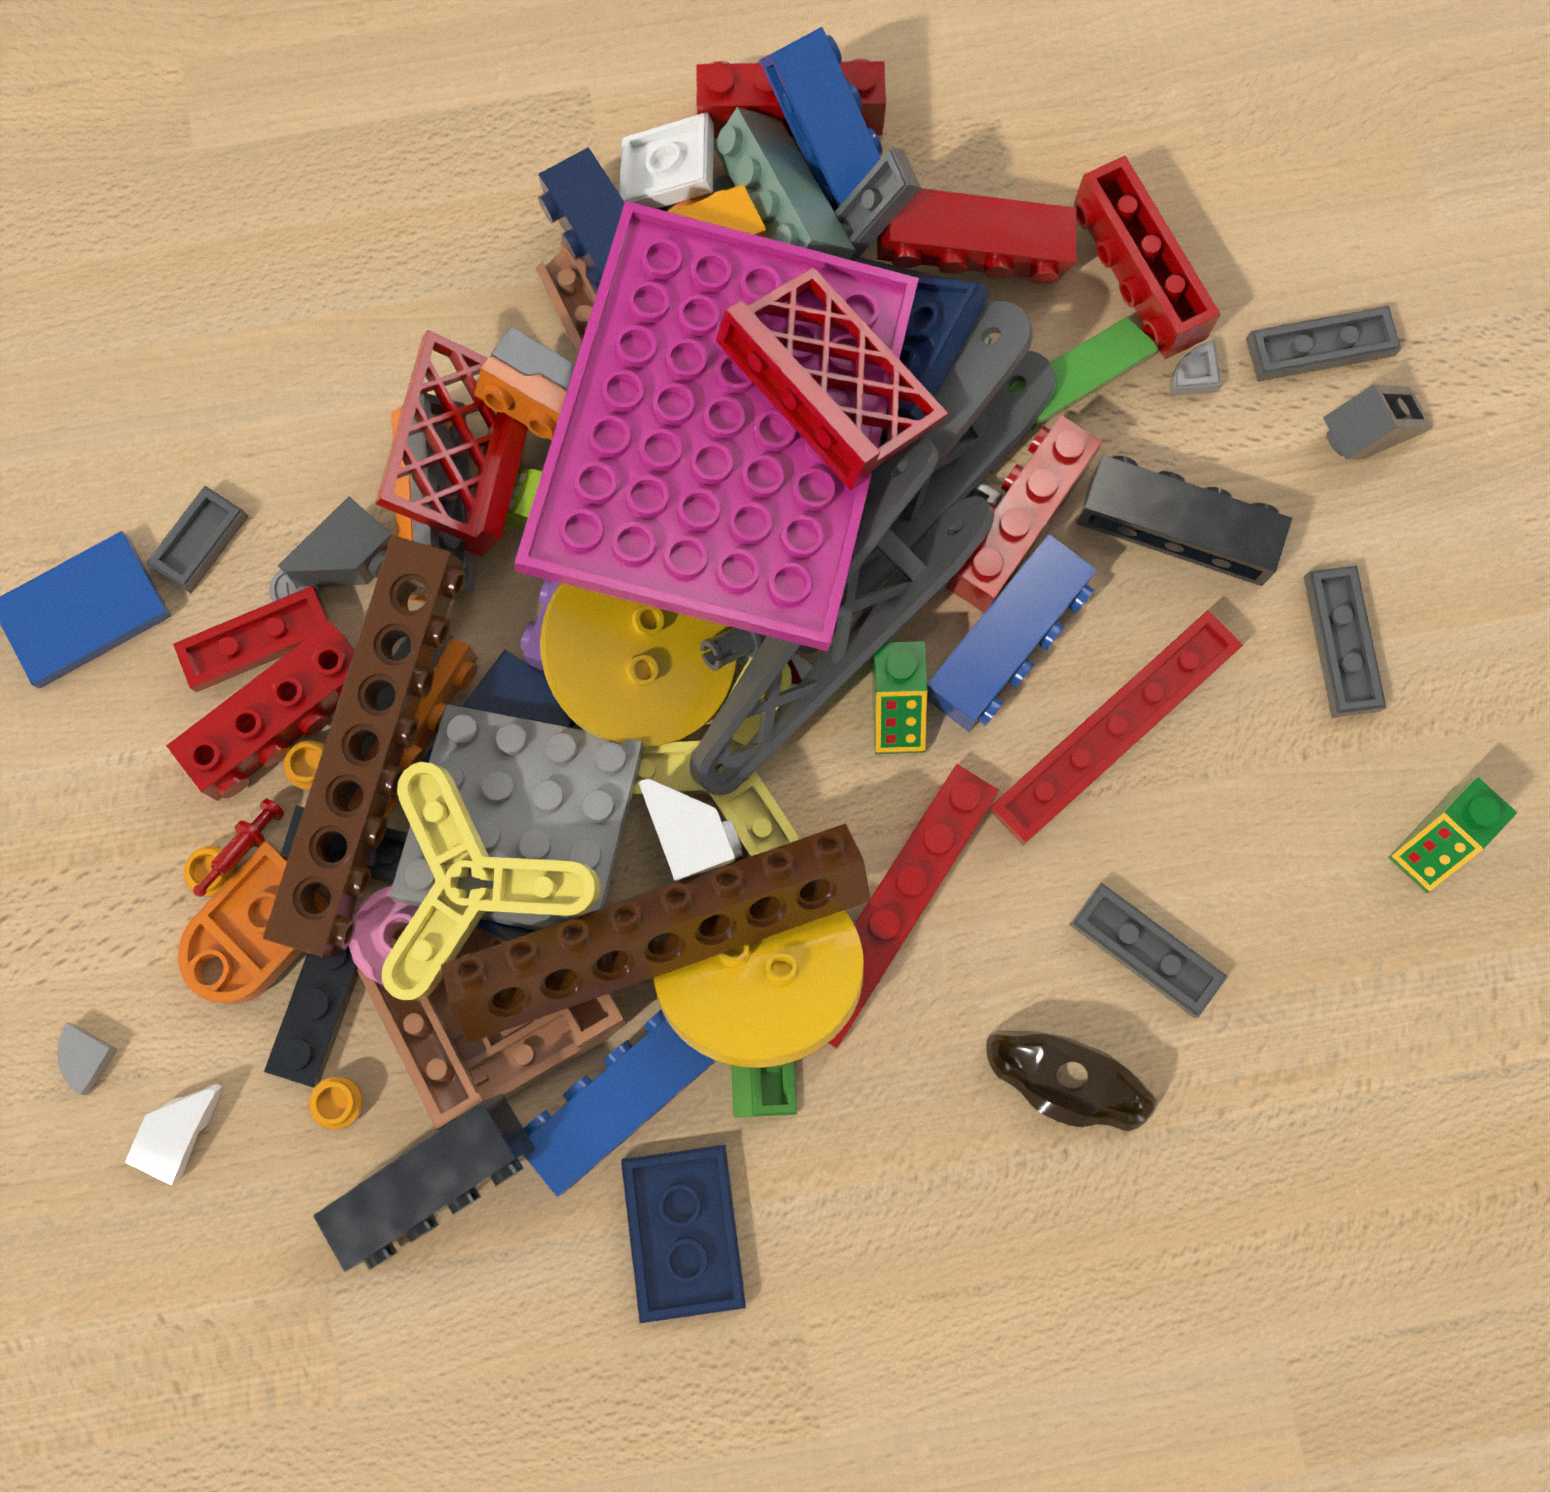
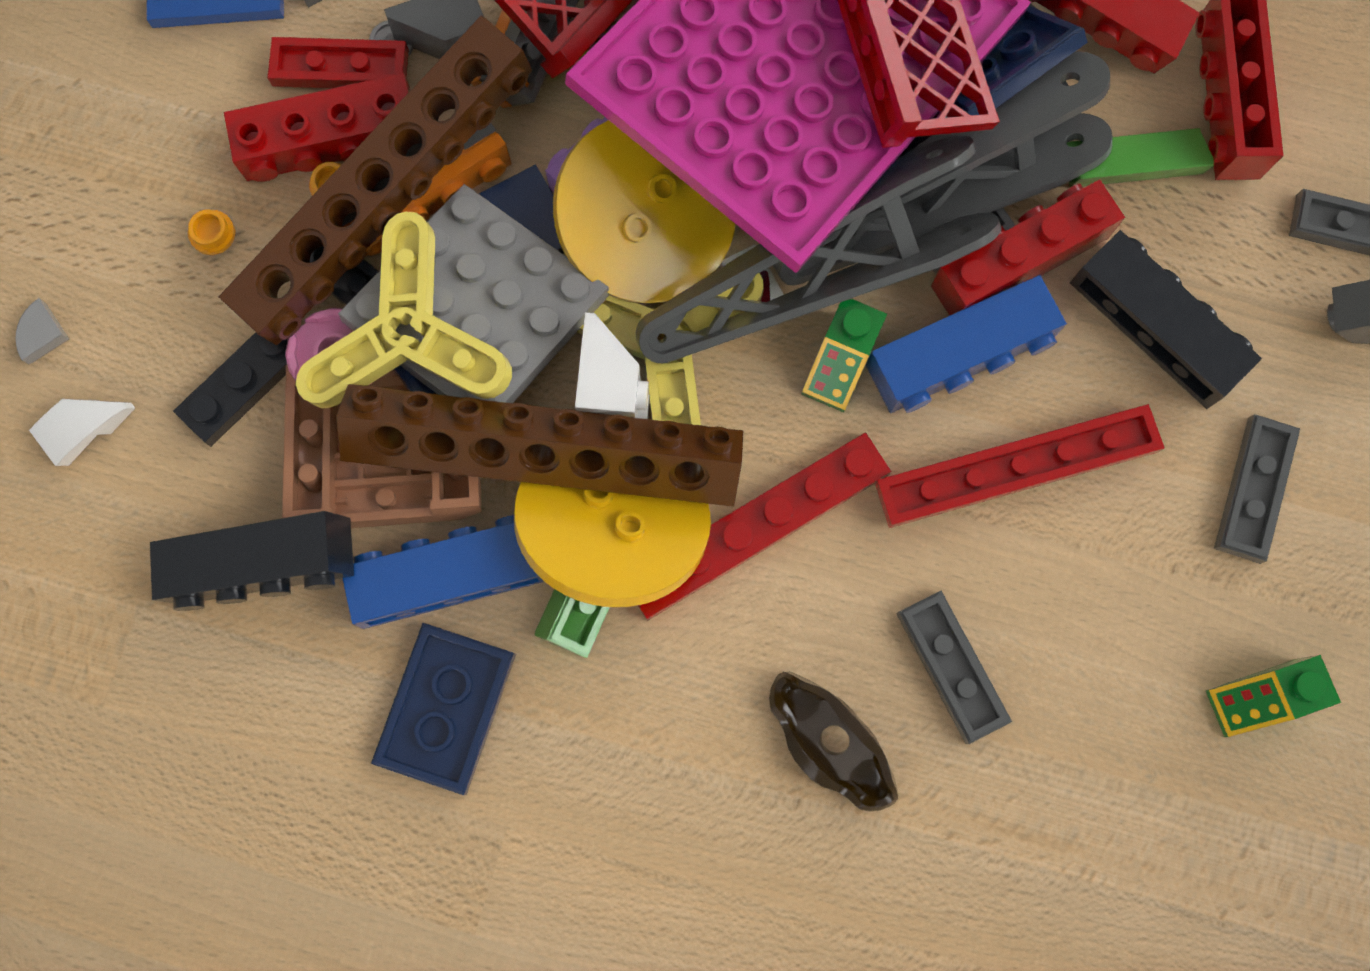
camera: 25 degrees right, 0 degrees up
orange tile [178,841,331,1004] -> none
red piece [193,798,284,897] -> none
light orange plate [309,1076,363,1130] -> none
dark grey axle [700,628,766,671] -> none
light grey tile [1170,341,1221,396] -> none

